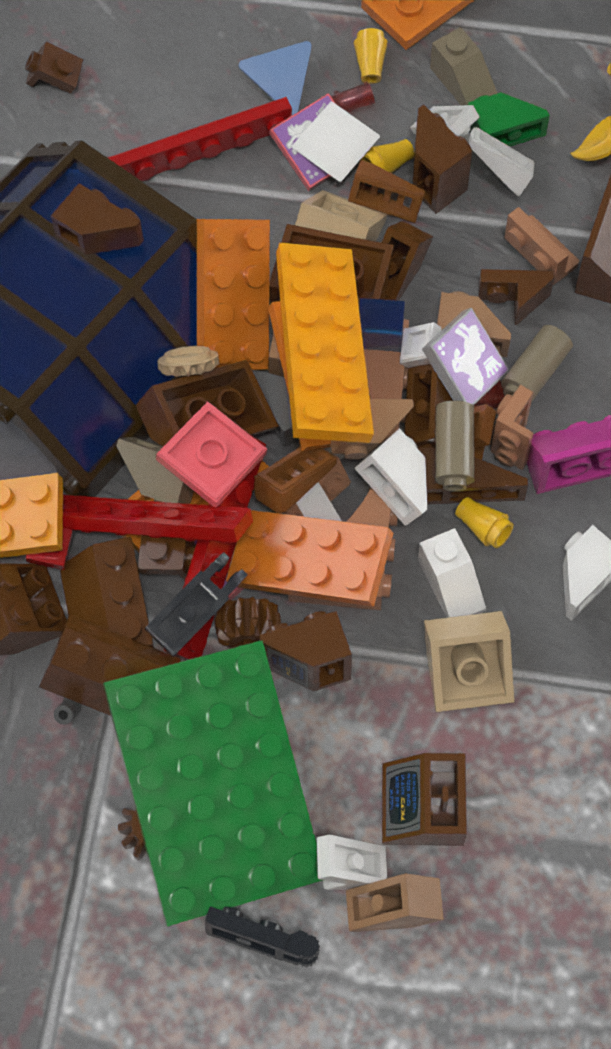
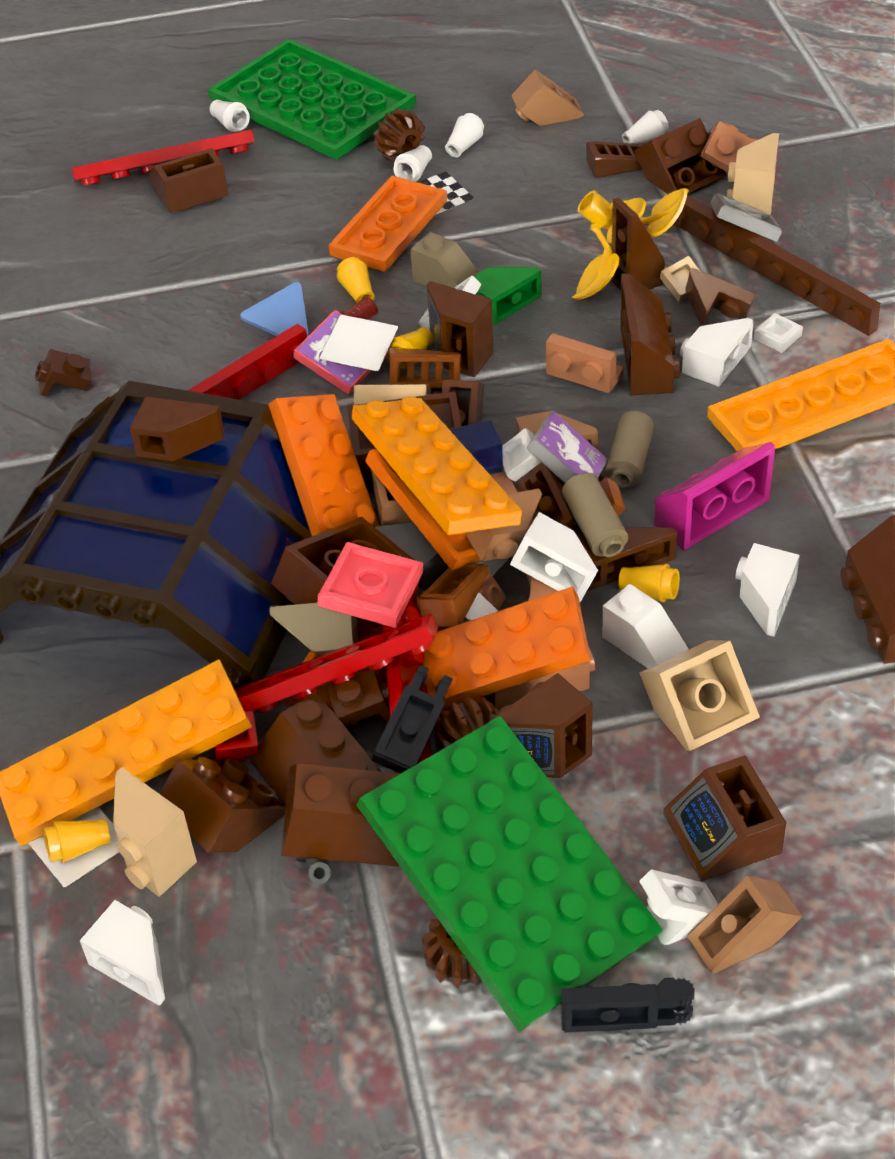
camera: 20 degrees left, 20 degrees down
tan gear [157,346,219,377] -> none
white slope [469,127,535,196] -> none
reddish brown slope [478,269,554,325] -> none
nougat bracket [491,385,534,470] -> none

